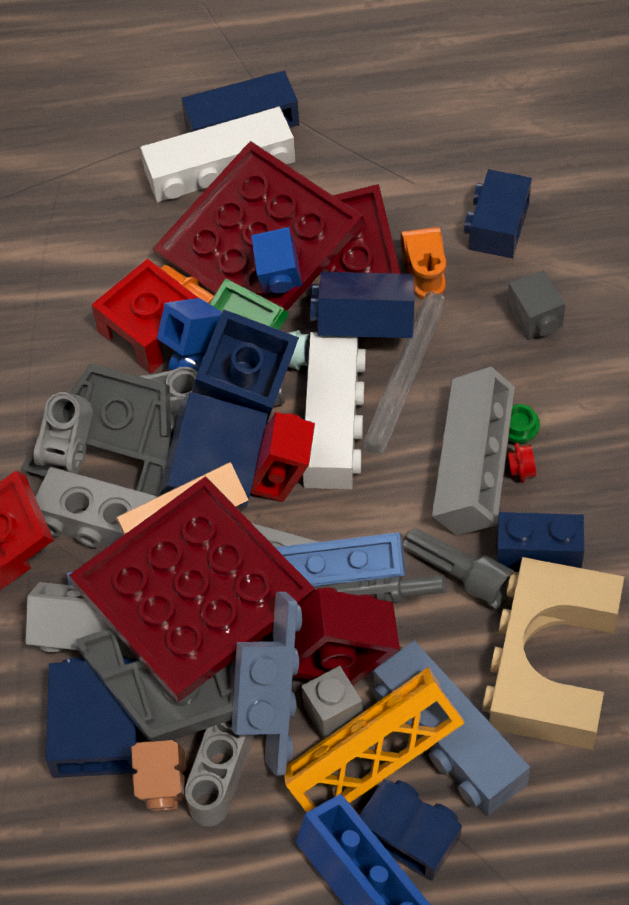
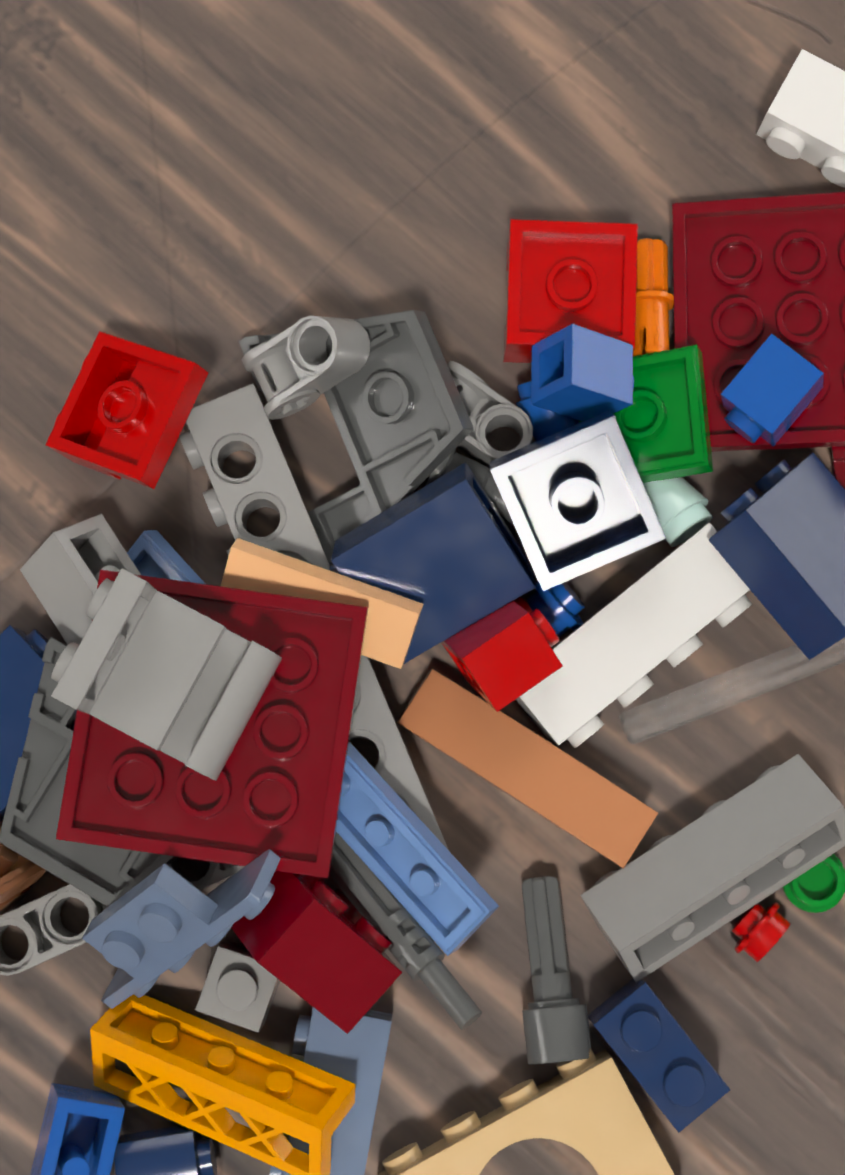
camera: 45 degrees right, 25 degrees up
none -> light grey piece [51,568,282,781]
none -> nougat slope [396,669,658,869]

